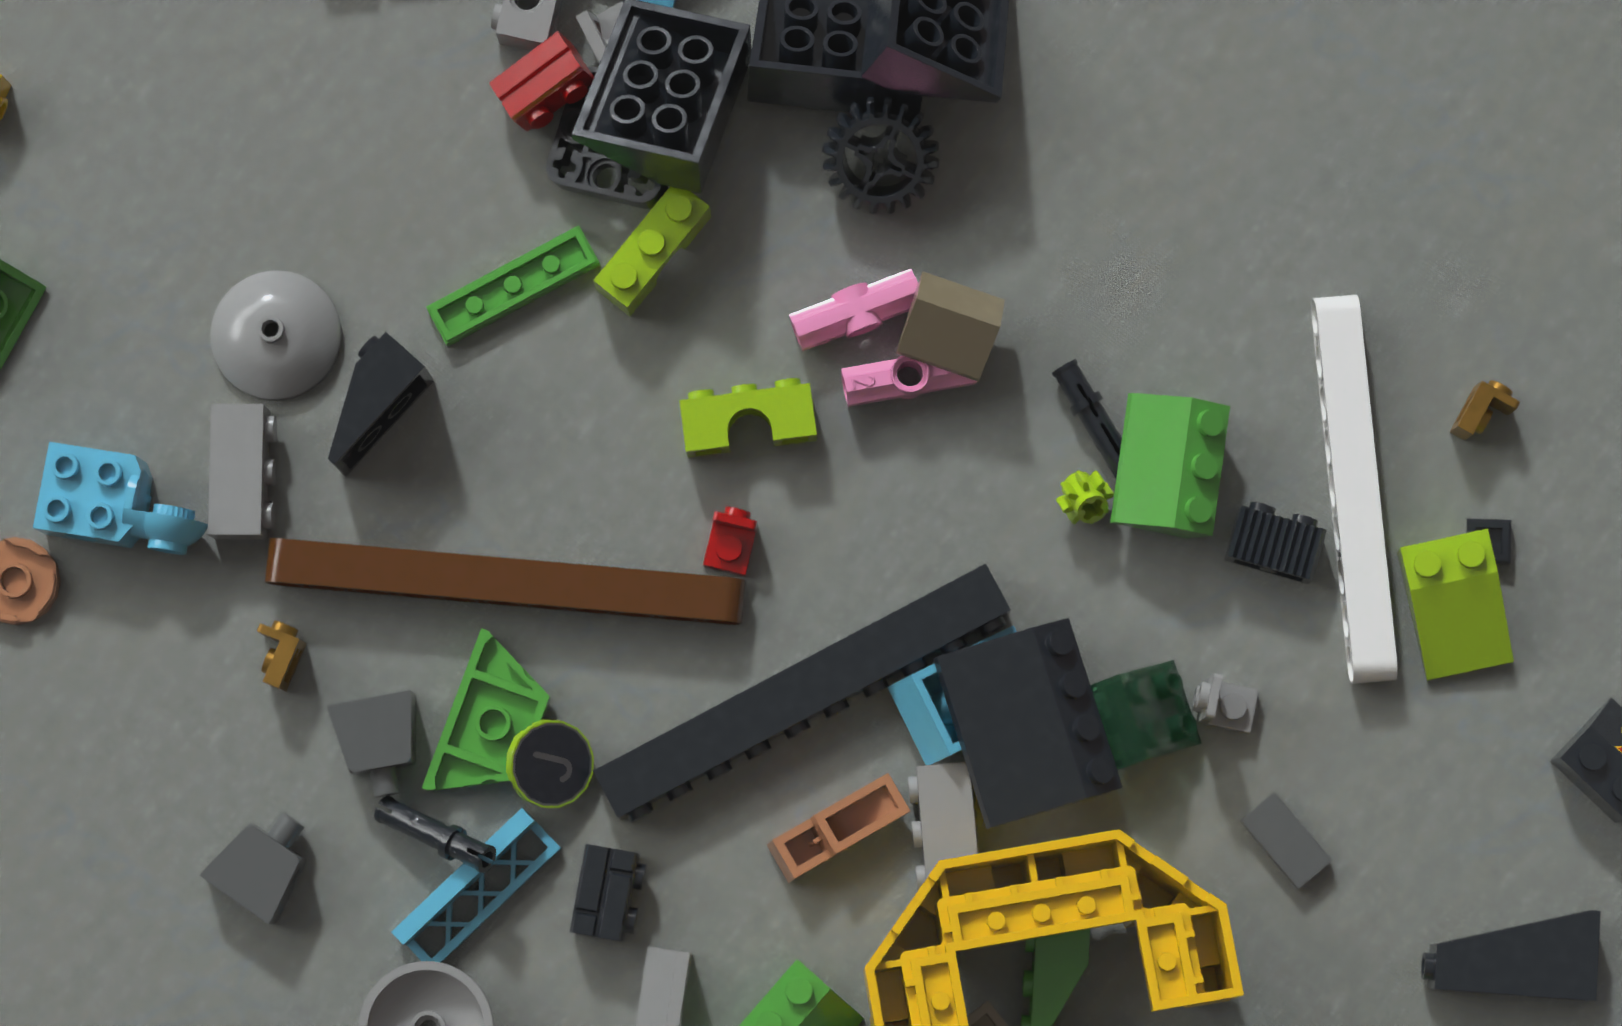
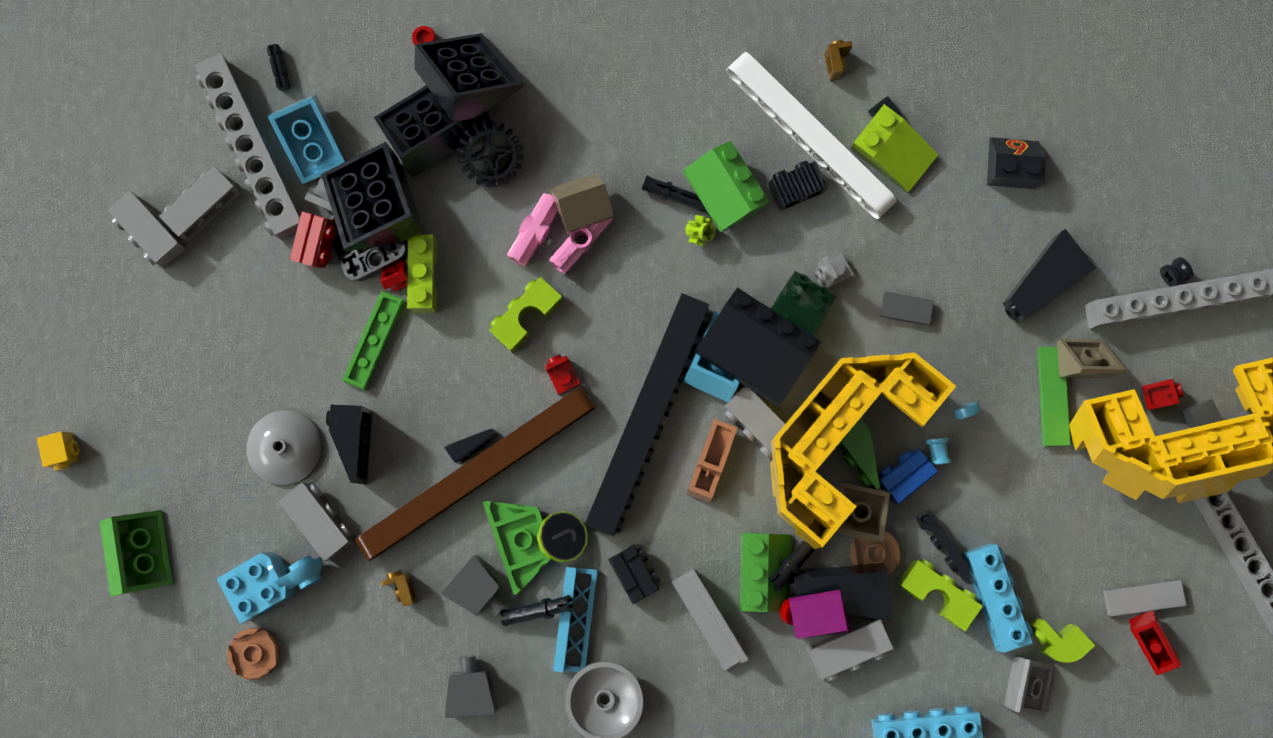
camera: 40 degrees left, 0 degrees up
none -> red bracket [380,260,408,292]
none -> black slope [444,428,499,464]

